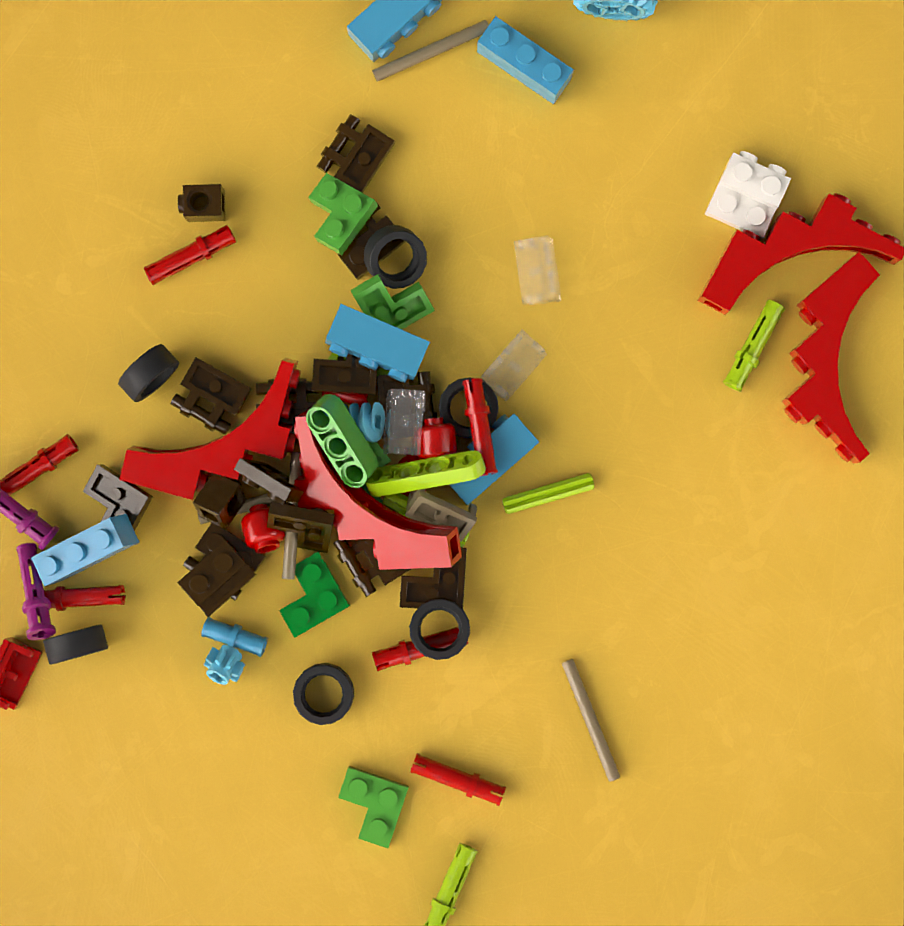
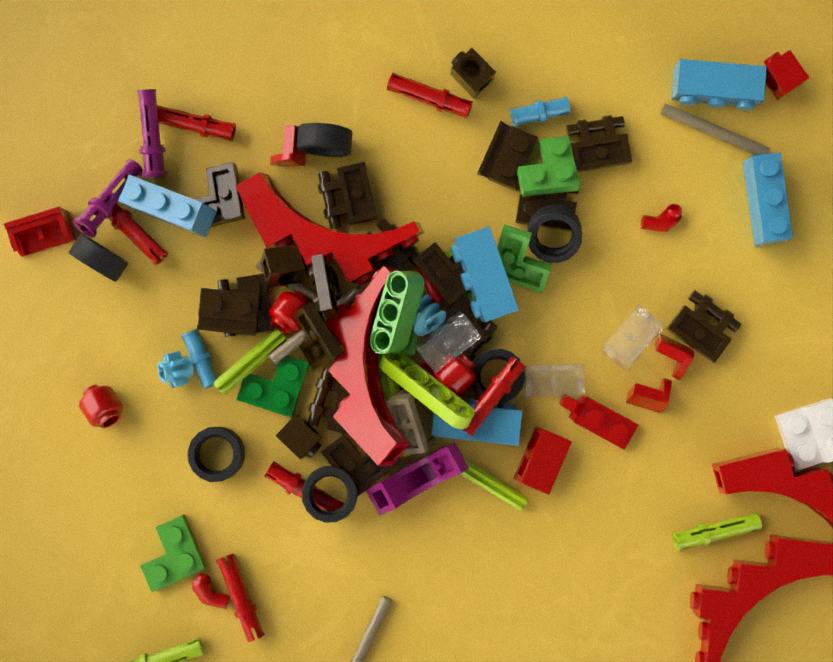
camera: 45 degrees right, 0 degrees up
none -> red head [79,385,123,429]
none -> red arm [192,573,230,609]
none -> lime axle [214,329,287,395]
none -> red tile [270,125,306,166]
none -> dark brown brick [275,414,323,460]
none -> magenta arch [365,442,469,516]
none -> dark brown plate [477,121,538,191]
none -> dark azure pin [510,97,570,127]
none -> red hinge [513,426,572,495]
none -> red hinge [559,394,639,450]
none -> red tile [626,378,672,413]
none -> red arm [641,204,682,232]
none -> red tile [655,333,695,380]
none -> dark brown plate [666,290,742,363]

